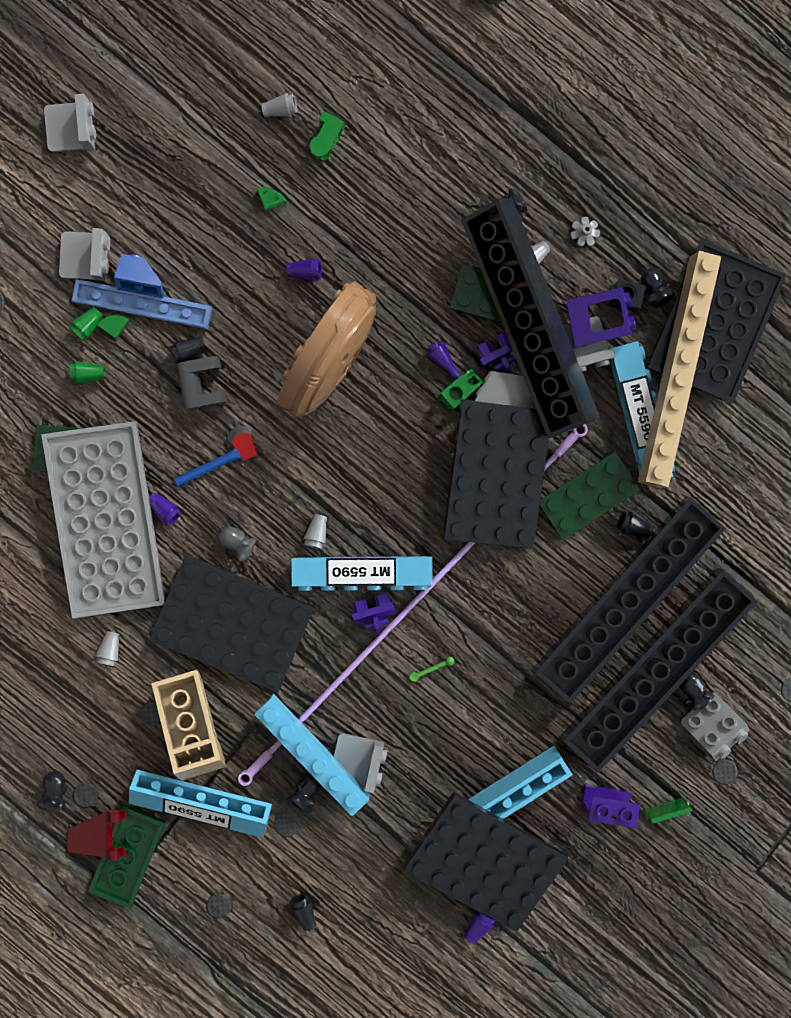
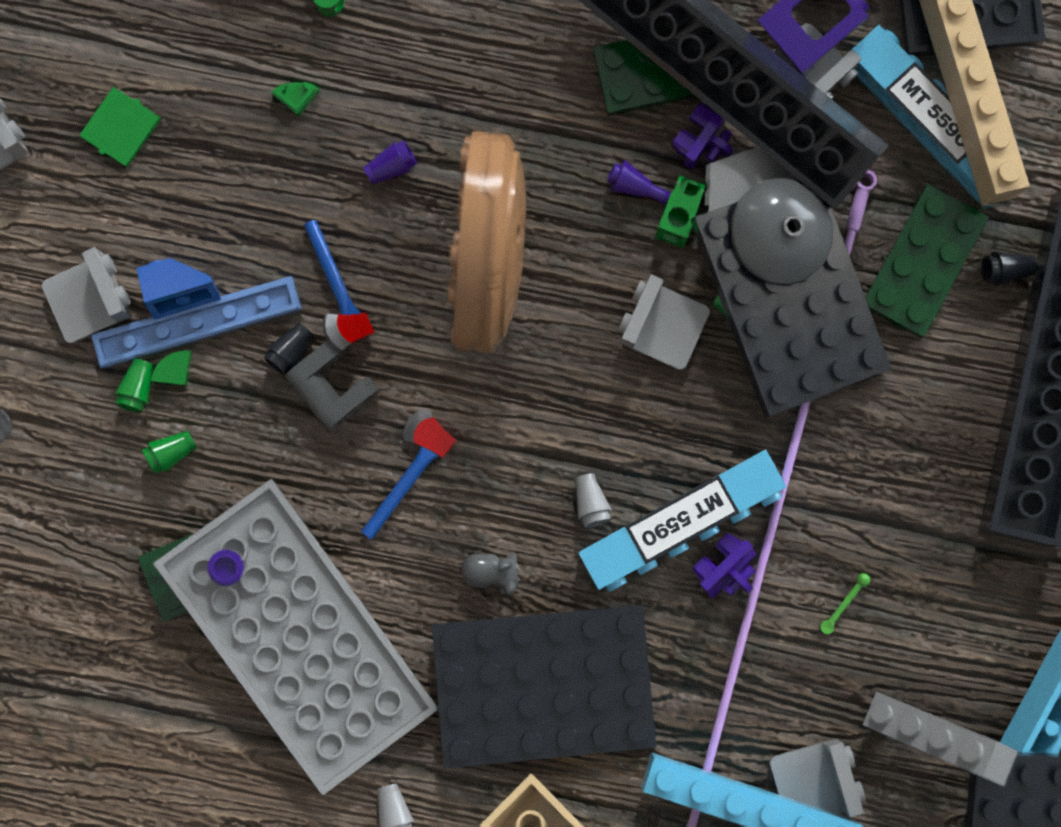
camera: 25 degrees left, 5 degrees down
dark purple cone [149,493,181,526] -> none
none -> green piece [79,87,161,167]
none -> dark purple plate [207,550,244,586]
none -> piece [304,220,375,352]
none -> light grey bracket [618,274,710,370]
none -> dark grey dish [731,178,833,285]
none -> light grey brick [863,692,1018,786]

